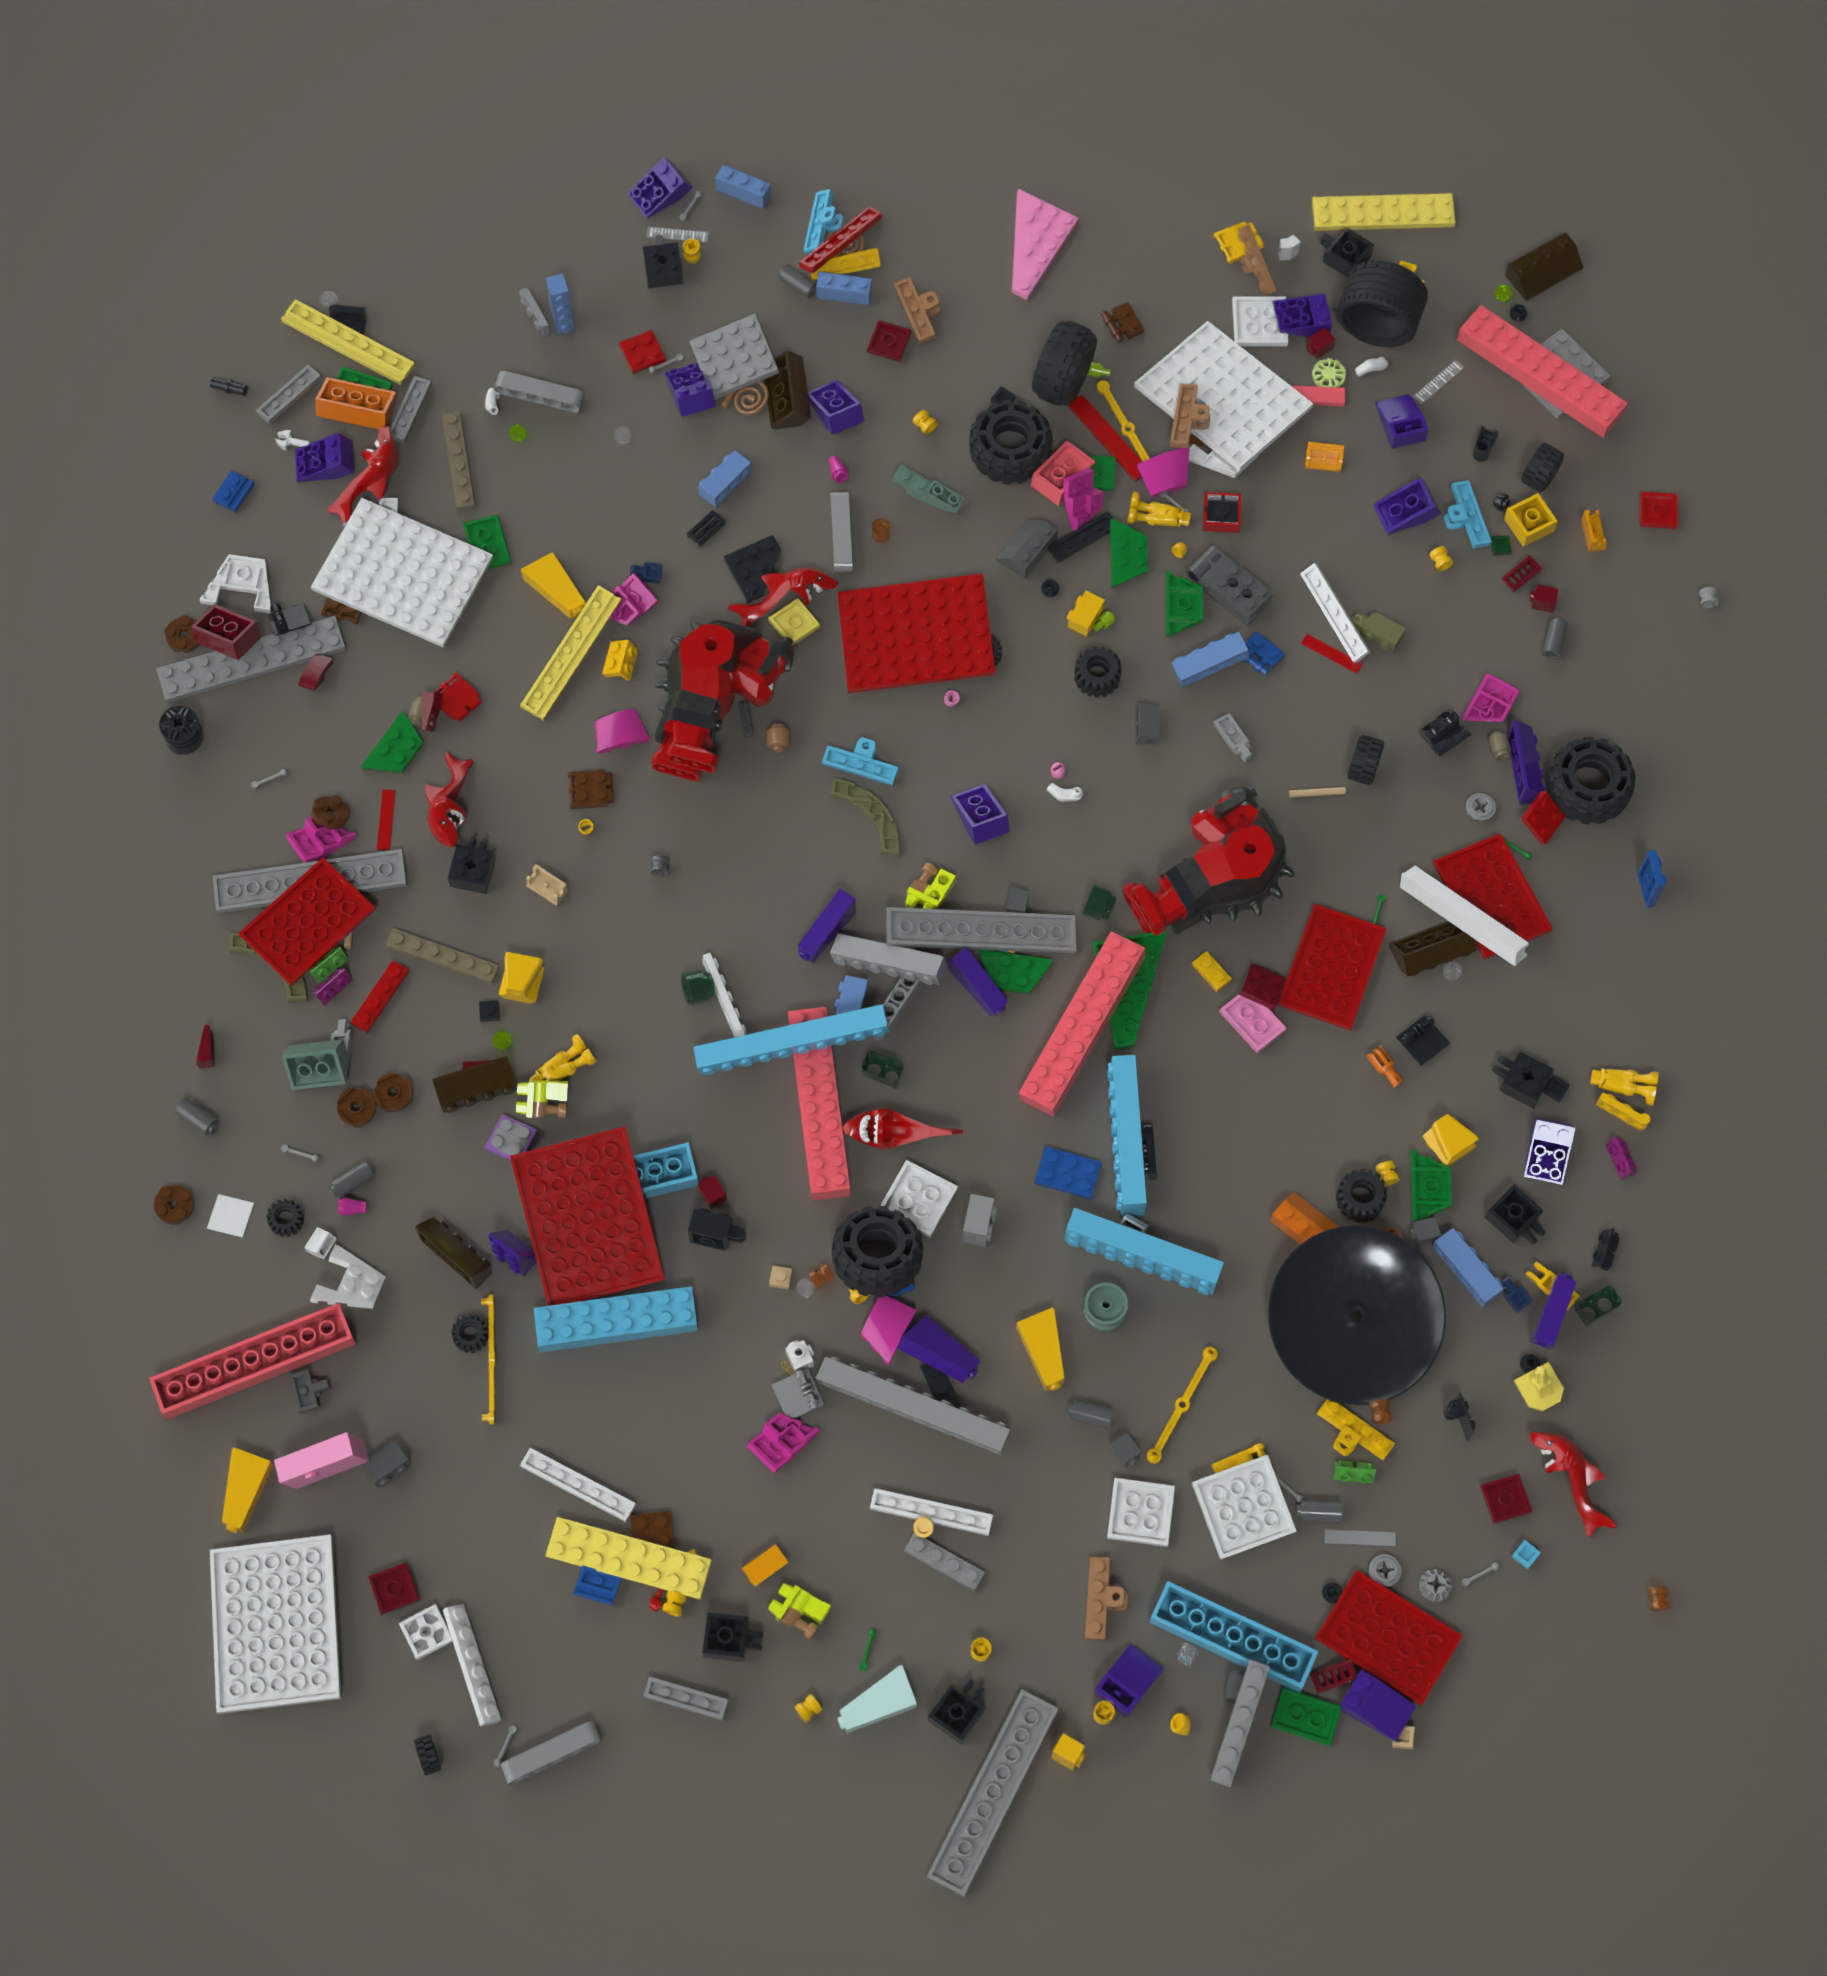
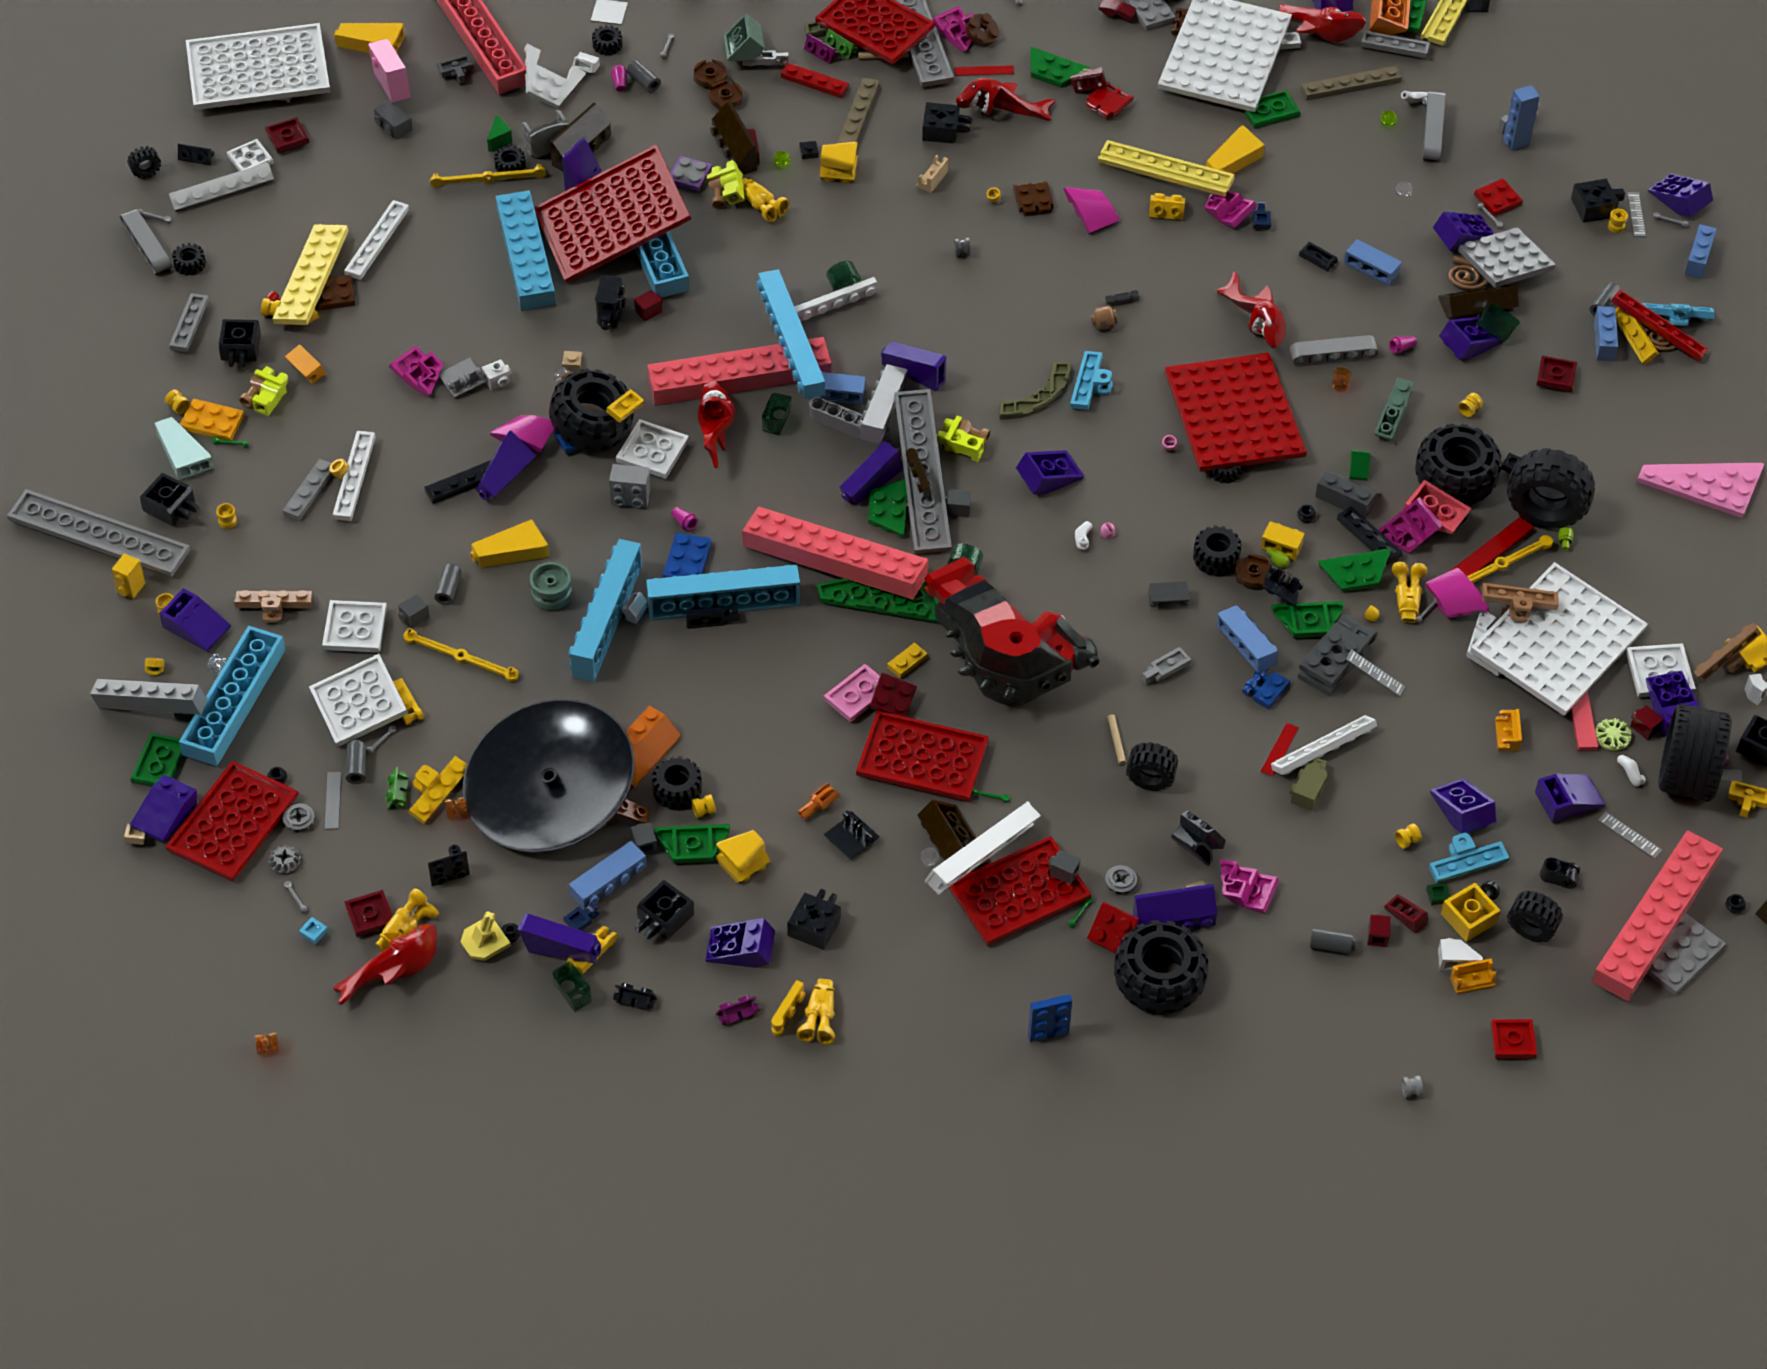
camera: 85 degrees right, 15 degrees down
blue plate [573,1565,622,1606] -> none
red piece [651,620,795,782] -> none
black plate [723,535,781,603] -> none
light yellow plate [768,598,820,646] -> none
light grey brick [816,1356,1011,1456] -> none
medium nougat plate [894,277,941,344] -> none
green plate [1088,455,1115,492] -> none
reddish brown plate [1101,302,1145,343] -> none
piece [1203,492,1241,533] -> none
dark red slope [1310,1660,1357,1694] -> none
clear neon green plate [1494,285,1512,302] -> none
black plate [1543,1075,1570,1103] -> none
none -> black tyre [172,243,206,276]
none -> black hinge [178,143,215,165]
none -> light orange plate [180,399,245,441]
none -> yellow piece [375,888,439,952]
none -> green slope [487,115,512,152]
none -> light grey piece [522,110,568,158]
none -> yellow plate [606,389,644,423]
none -> dark pink cone [671,507,698,531]
none -> dark brown hinge [906,448,932,499]
none -> dark grey brick [1048,850,1081,884]
none -> reddish brown plate [1235,554,1271,590]
none -> black hinge [1263,565,1304,606]
none -> light grey sticker [1346,649,1405,696]
none -> green slope [1349,449,1370,481]
none -> white slope [1438,938,1483,971]
none -> clear green piece [1477,302,1520,342]

